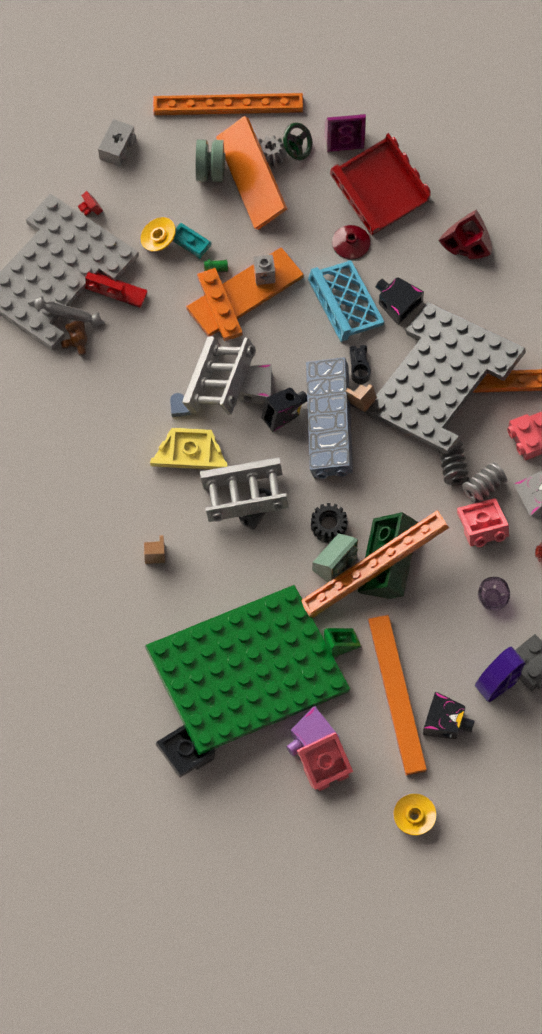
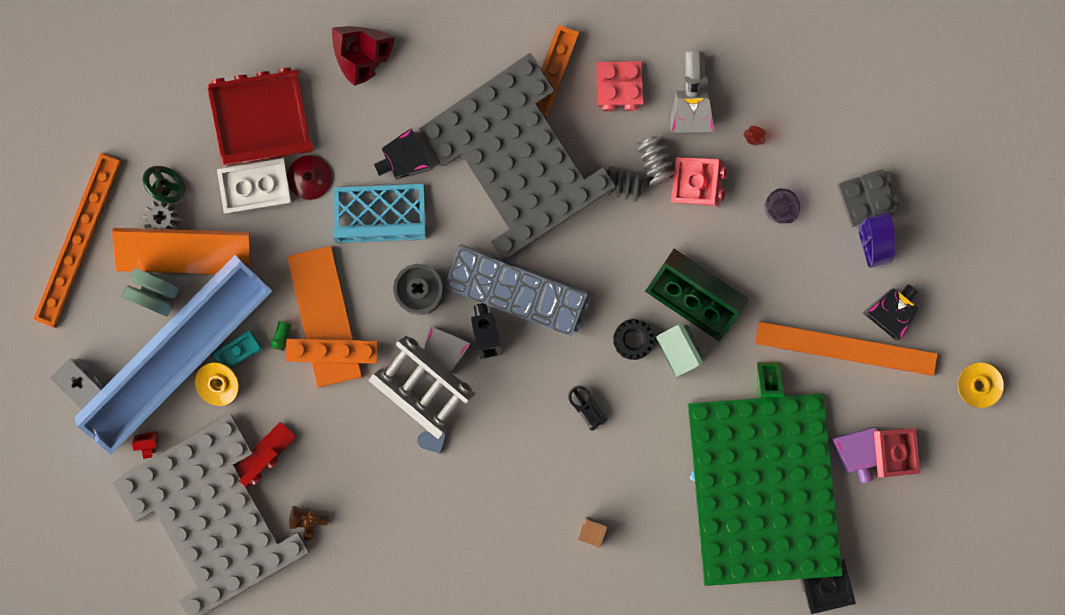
camera: 70 degrees left, 20 degrees up
light grey wheel [30,296,105,328] -> none
light yellow wing [150,428,228,469] -> none
light grey fence [200,457,289,522] -> none
light grey brick [253,254,275,285] -> none
orange tile [301,510,449,618] -> none
magenta slope [325,114,366,152] -> none
medium nougat panel [345,384,377,412] -> none
black piece [349,345,371,384] -> none
none -> light blue piece [74,255,272,454]
none -> white plate [217,158,292,215]
none -> dark grey wheel [393,264,445,316]

